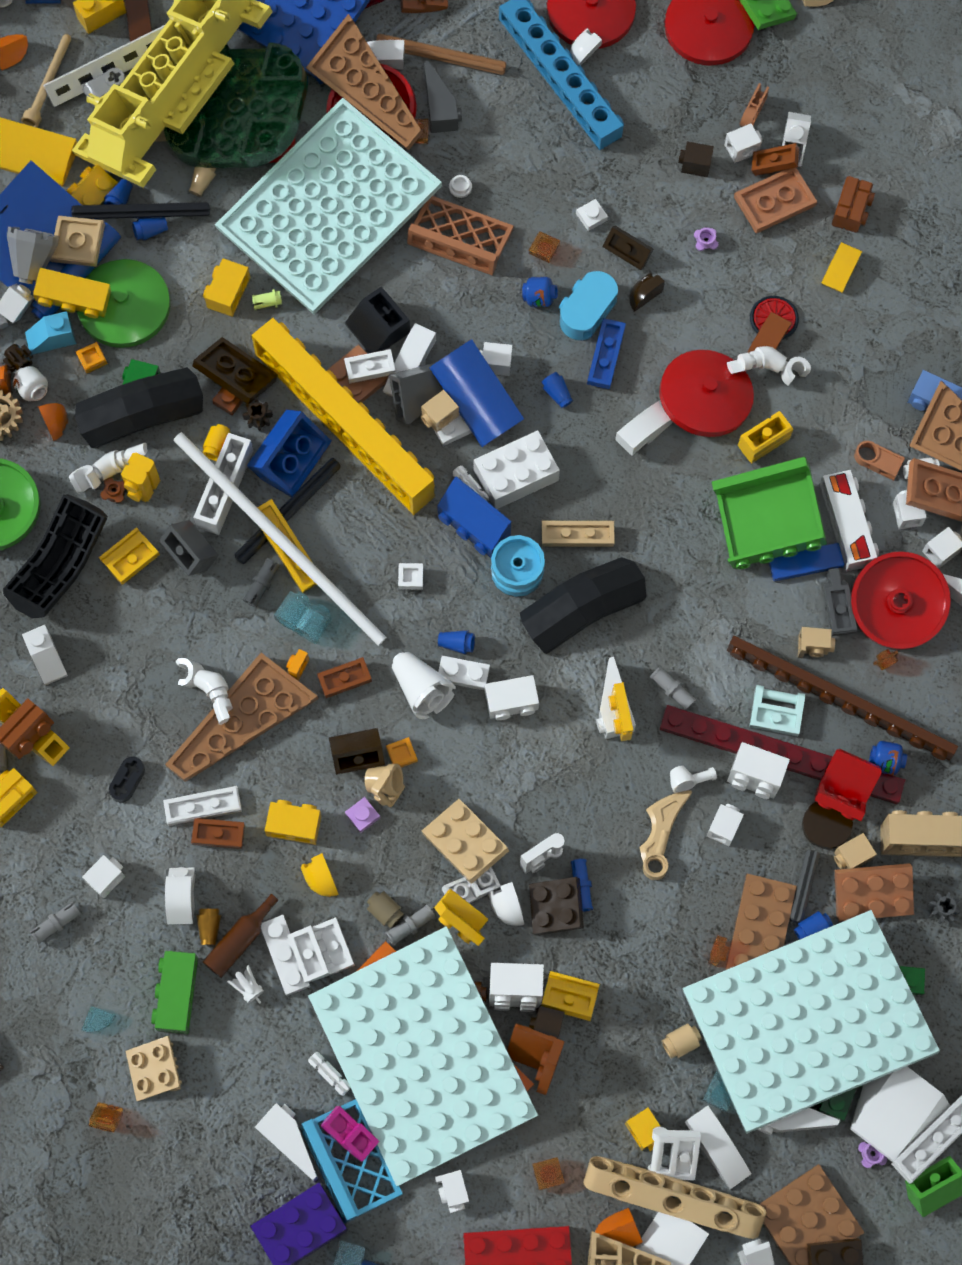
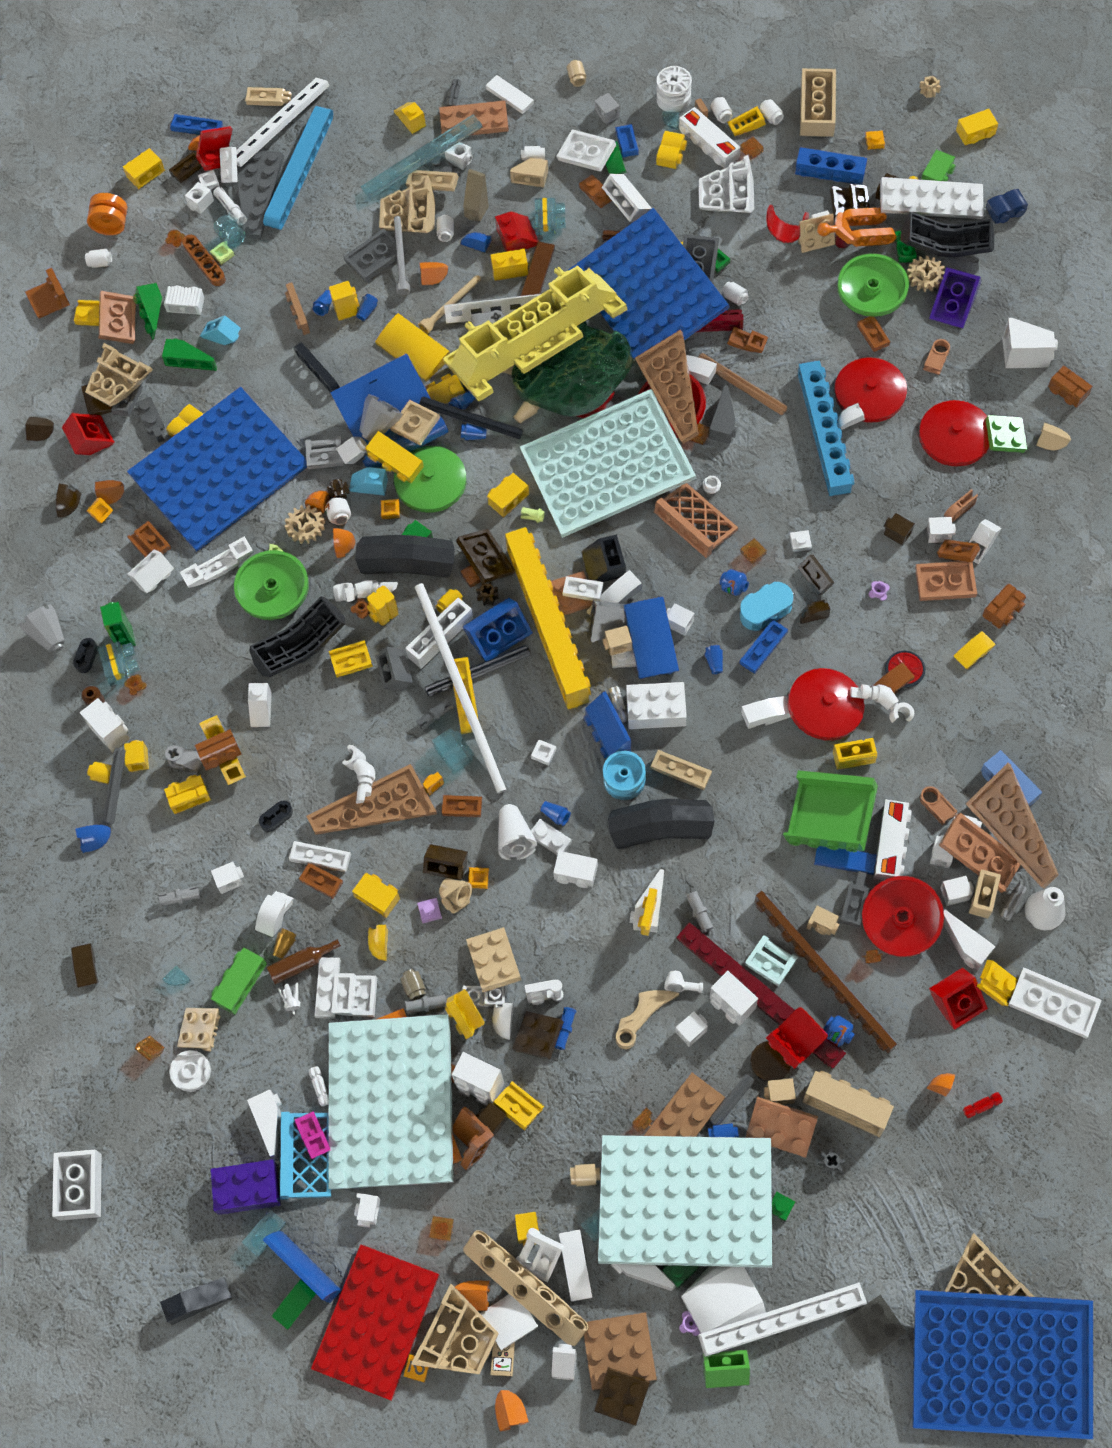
camera: 30 degrees right, 5 degrees down
none -> white tile [169,1050,211,1092]

